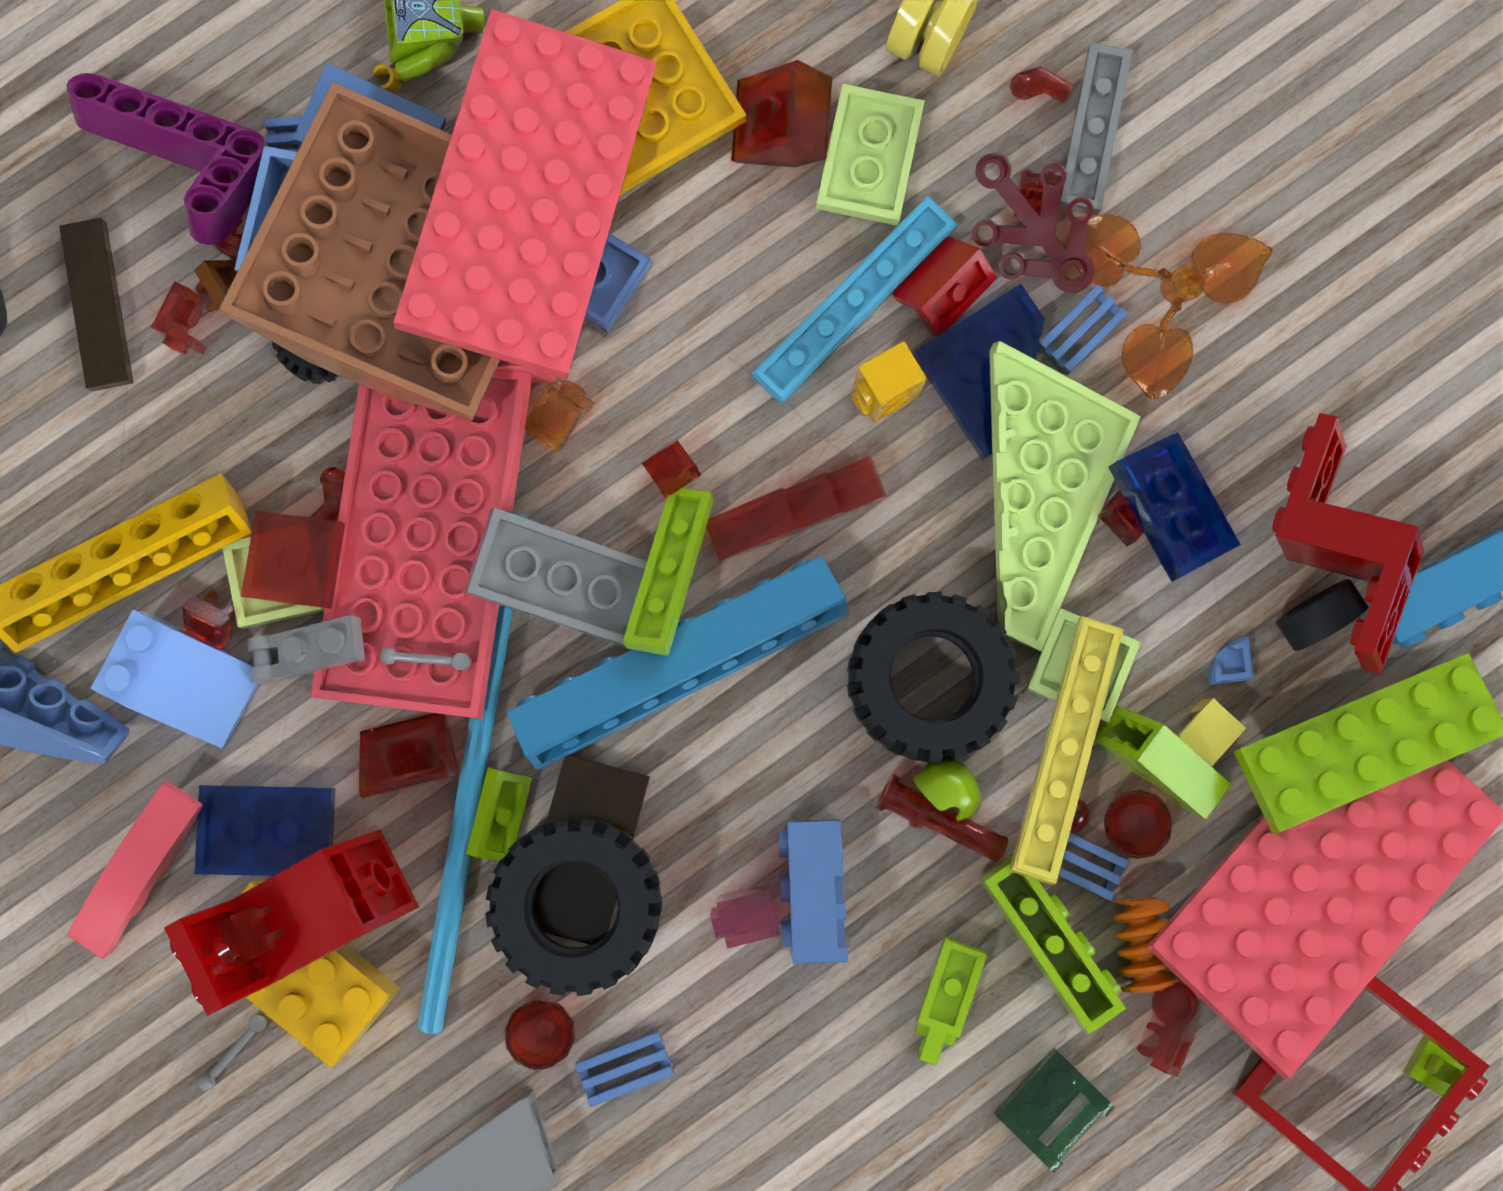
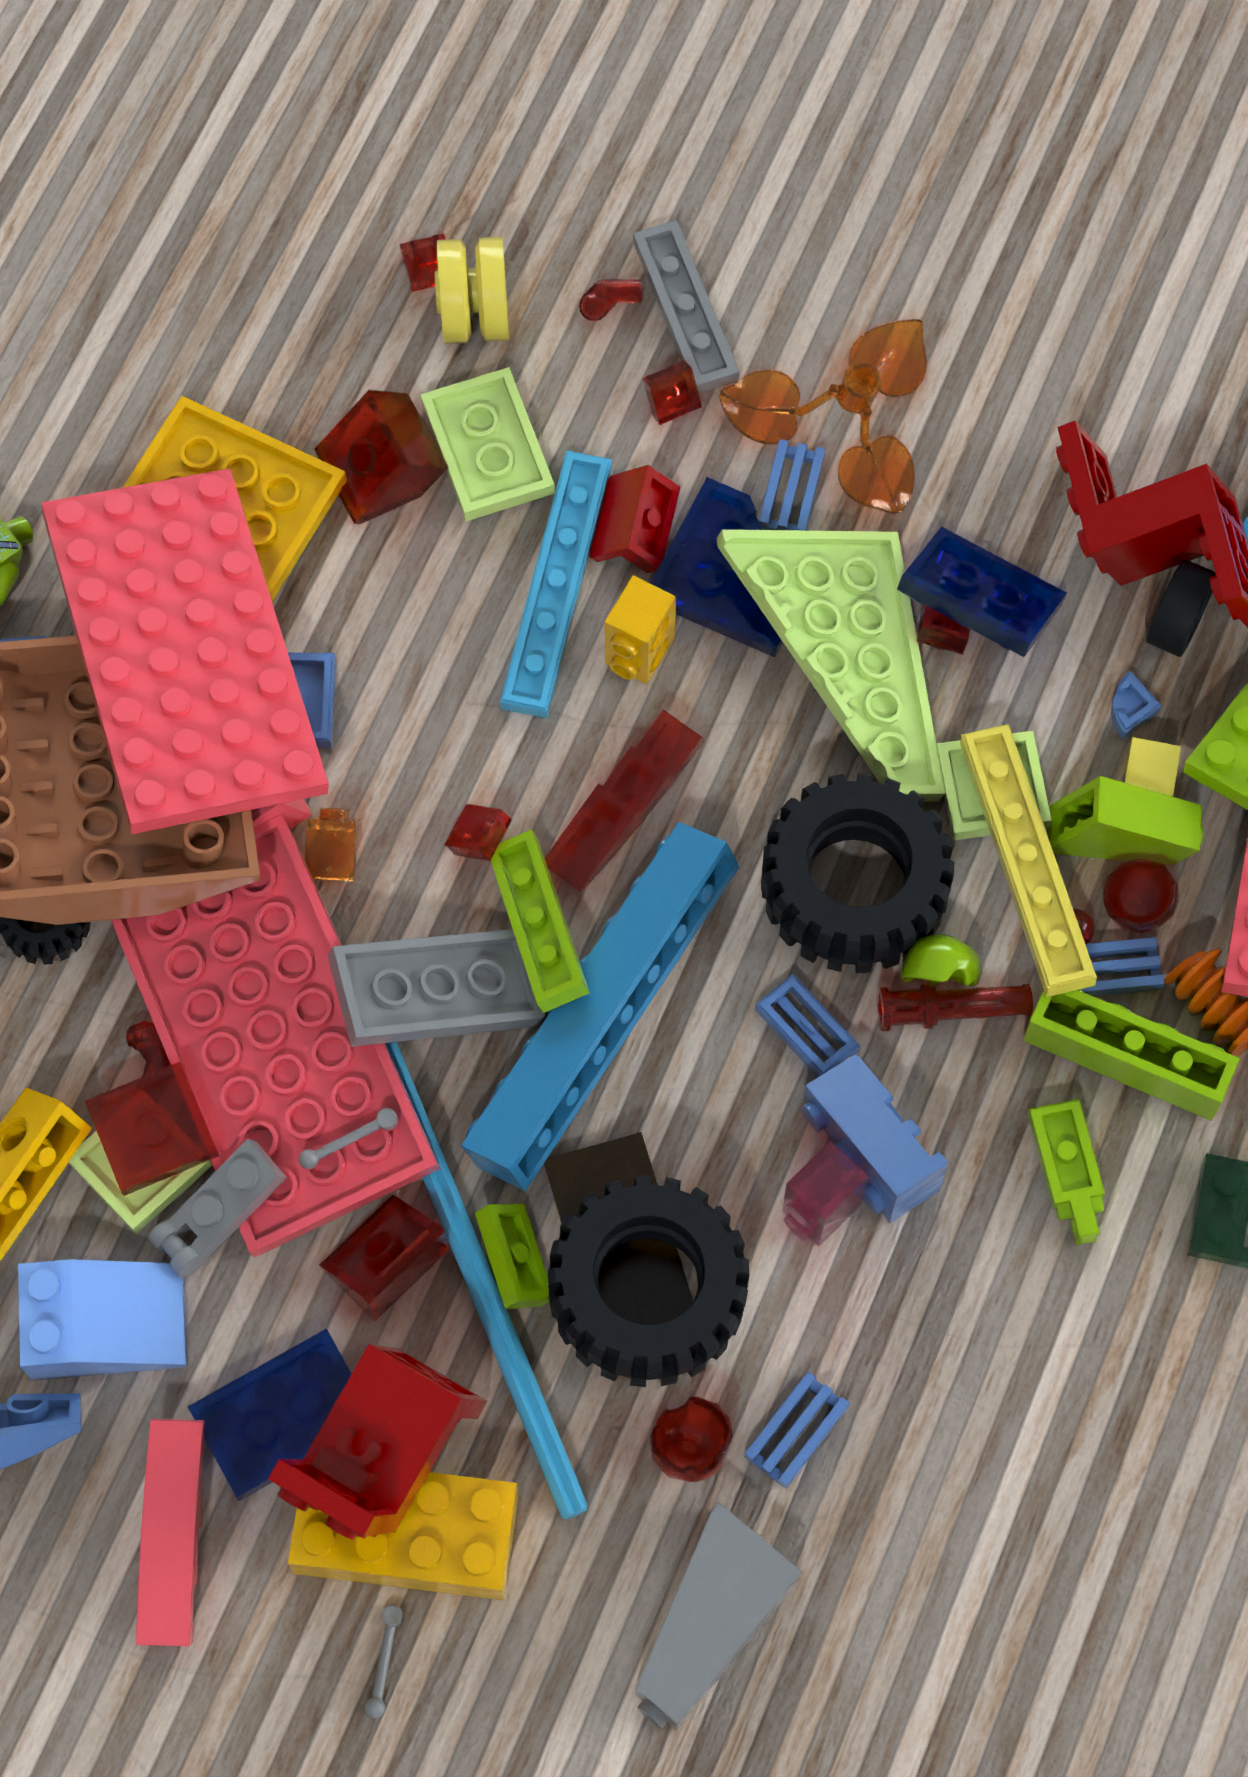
camera: 30 degrees left, 15 degrees down
clear red tile [182,591,236,650] -> none
dark red plant [972,152,1094,293] -> none
none -> medium blue tile [755,974,860,1078]

